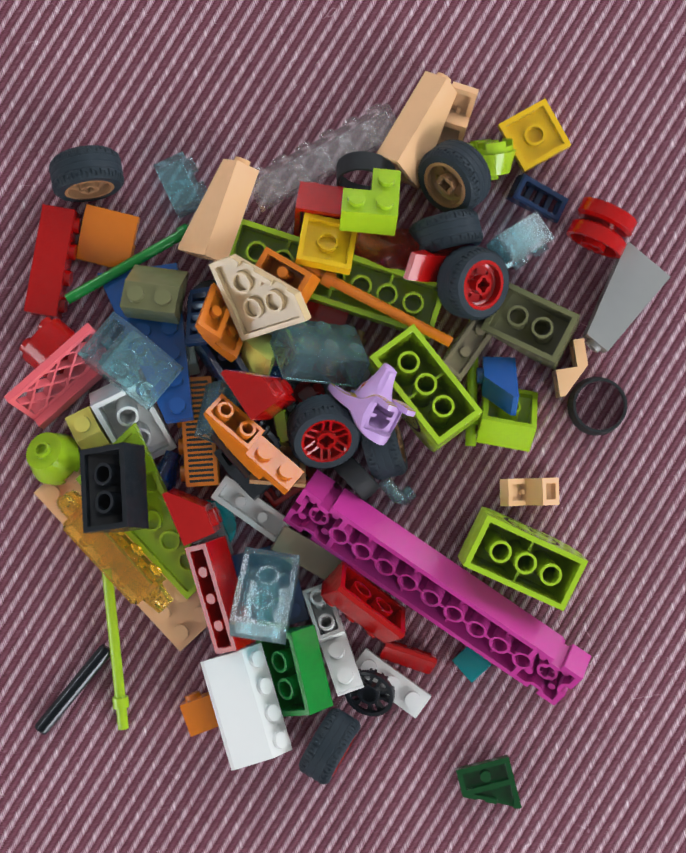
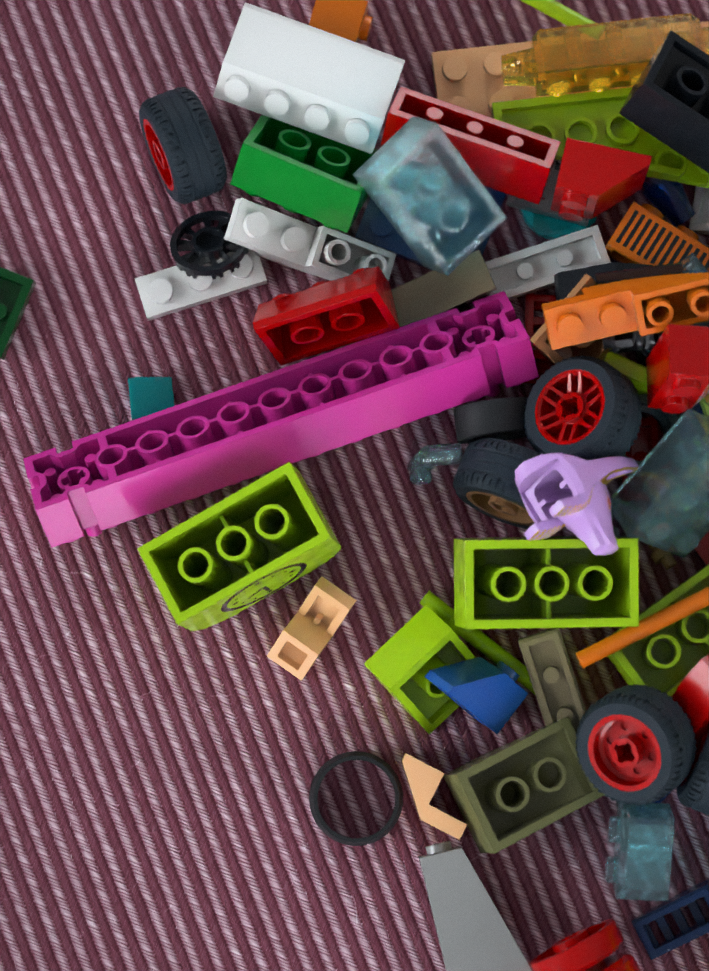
camera: 120 degrees right, 5 degrees down
red slope [380,641,438,674] -> none

